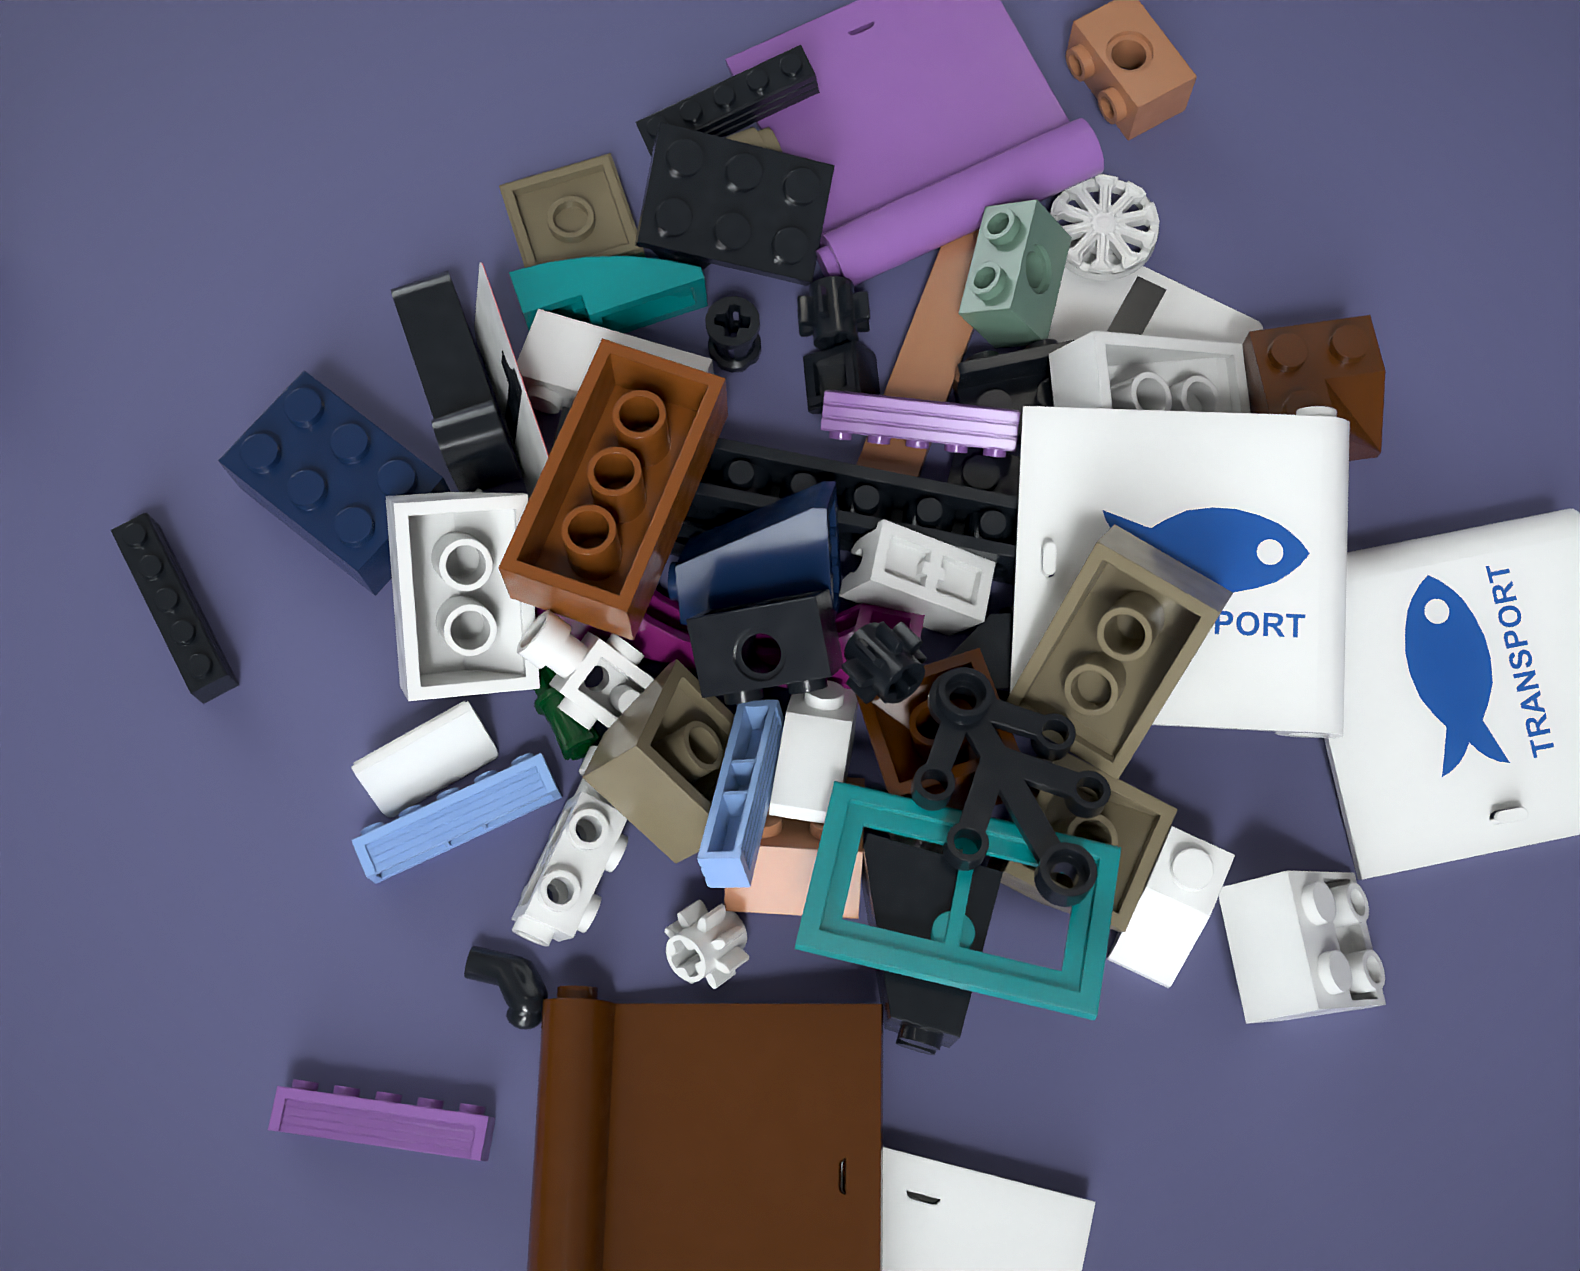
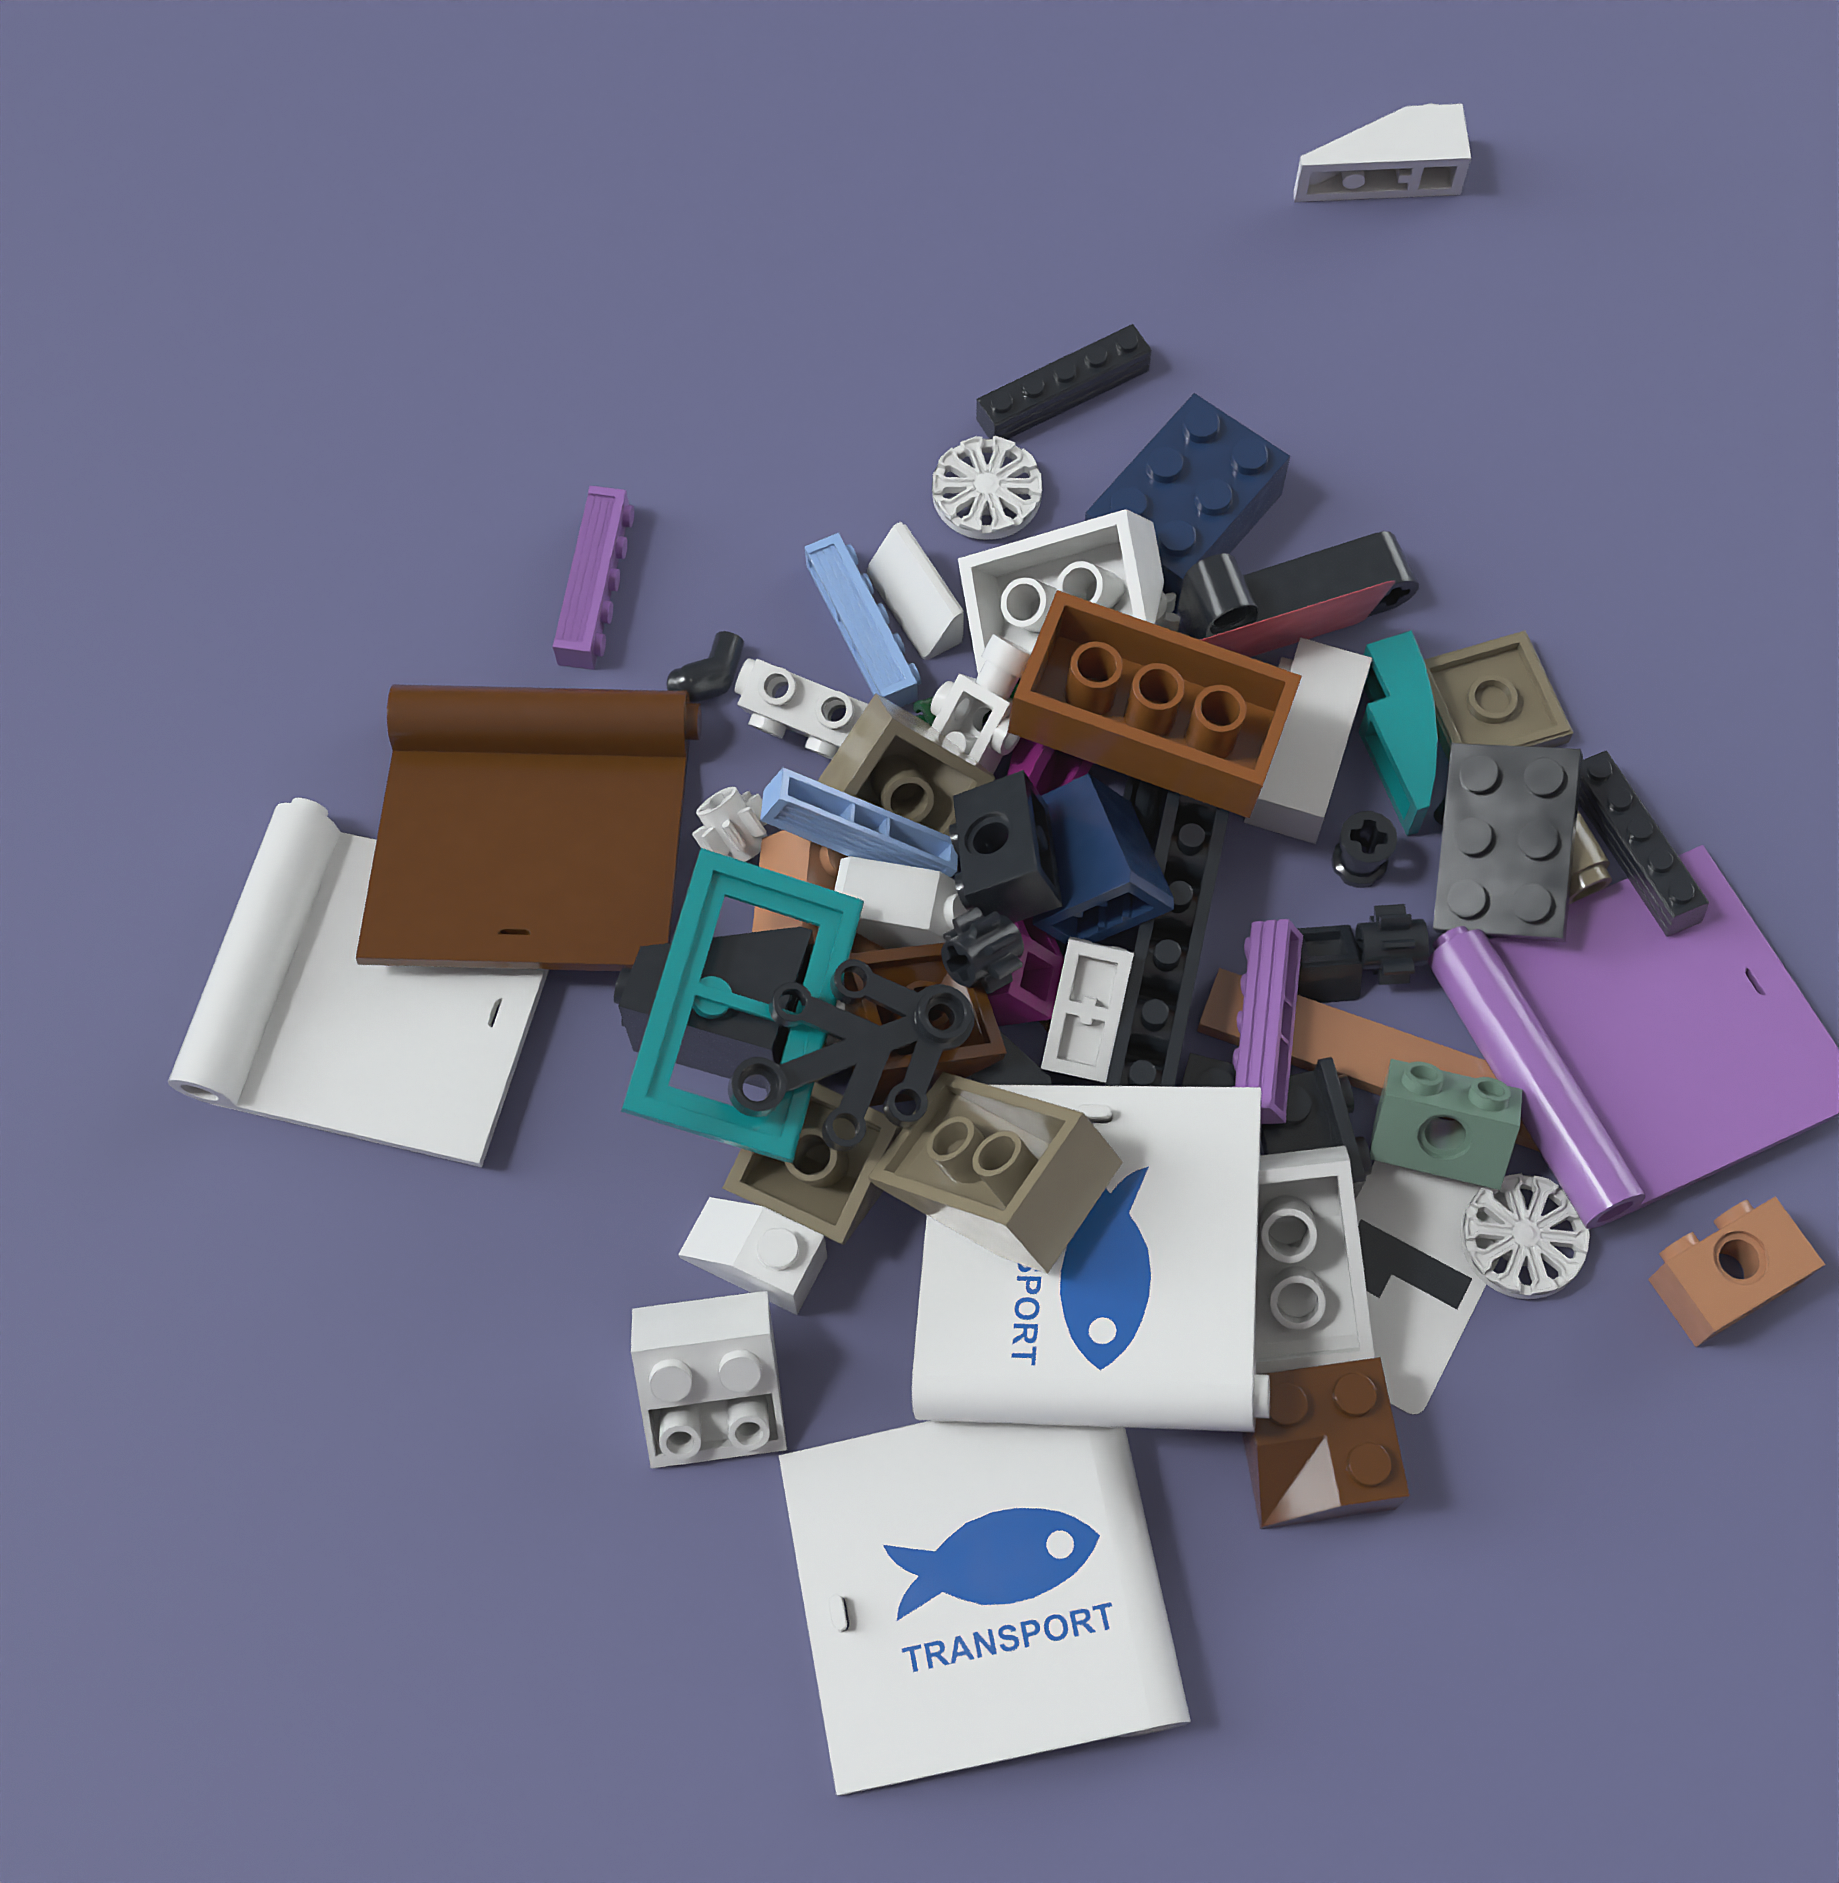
camera: 90 degrees right, 5 degrees down
none -> white wheel [932,436,1042,540]

